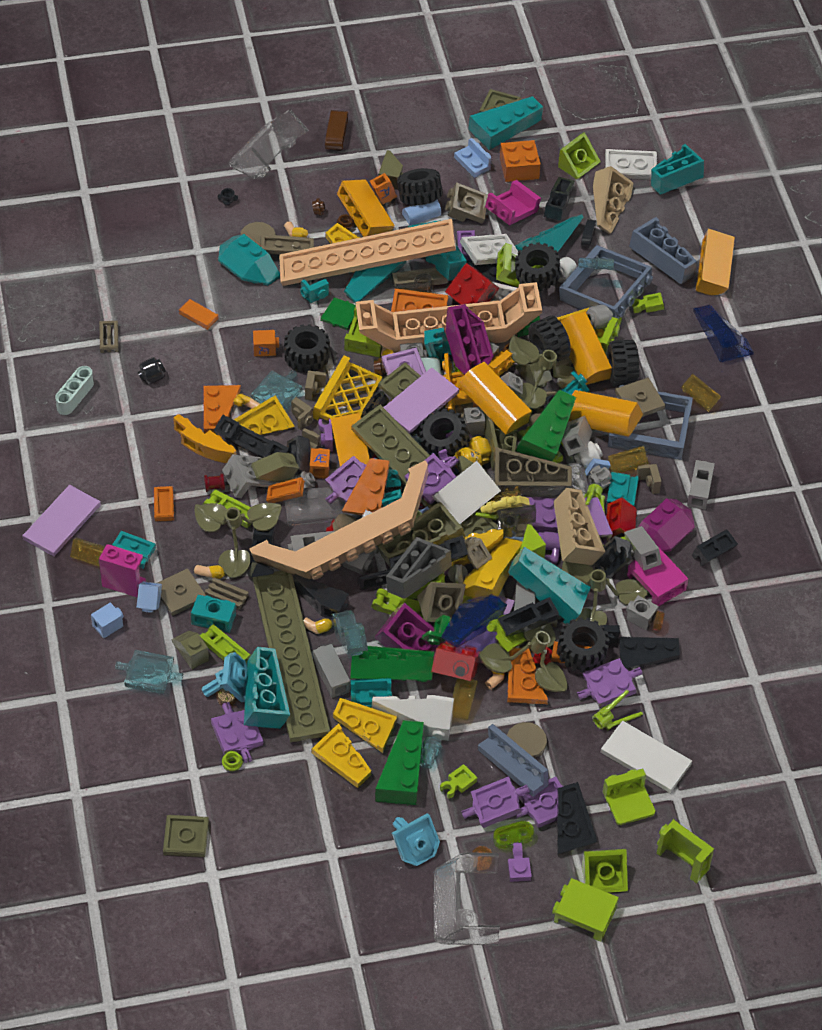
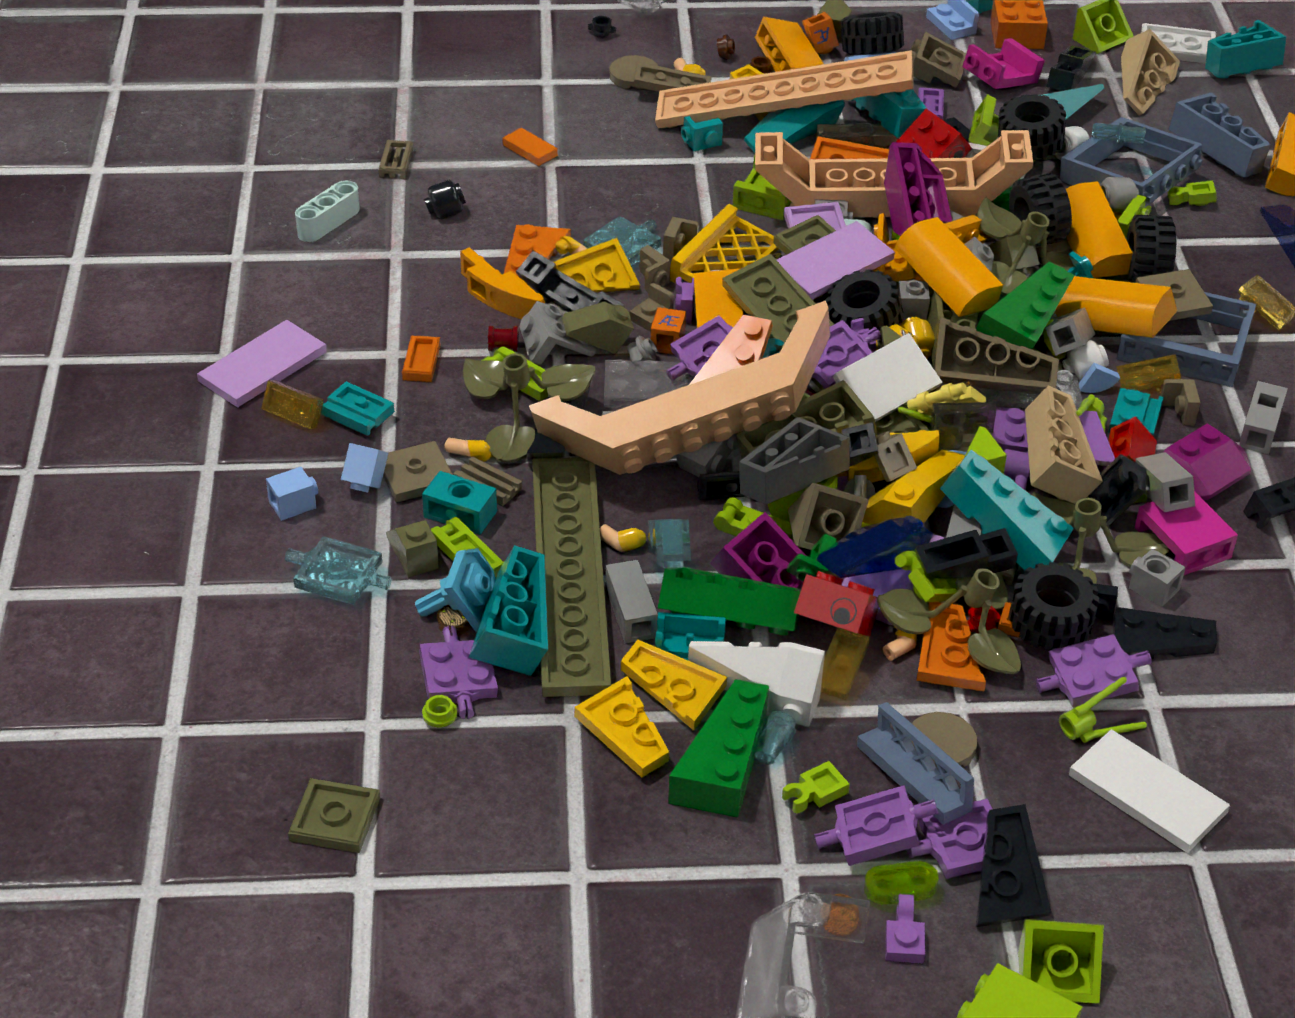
camera: 10 degrees right, 10 degrees down
dark pink panel [99,544,146,598] -> none
teal wedge [218,234,280,286] -> none
orange brick [253,330,279,356] -> none
orange tile [266,477,305,503] -> none
black tyre [284,324,330,373] -> none
black slope [287,435,310,476] -> none
black slope [294,574,349,622] -> none
green piece [320,297,356,330] -> none
reddish brown plate [374,358,386,376] -> none
medium azure piece [392,814,440,866] -> none
teal hinge [424,327,452,365] -> none
white tile [460,234,518,265] -> none
black beam [581,219,597,248] -> none
light grey gear [588,465,612,489] -> none
lime bracket [603,768,655,825] -> none
clear orange tile [653,611,665,631] -> none
lime panel [657,819,714,884] -> none

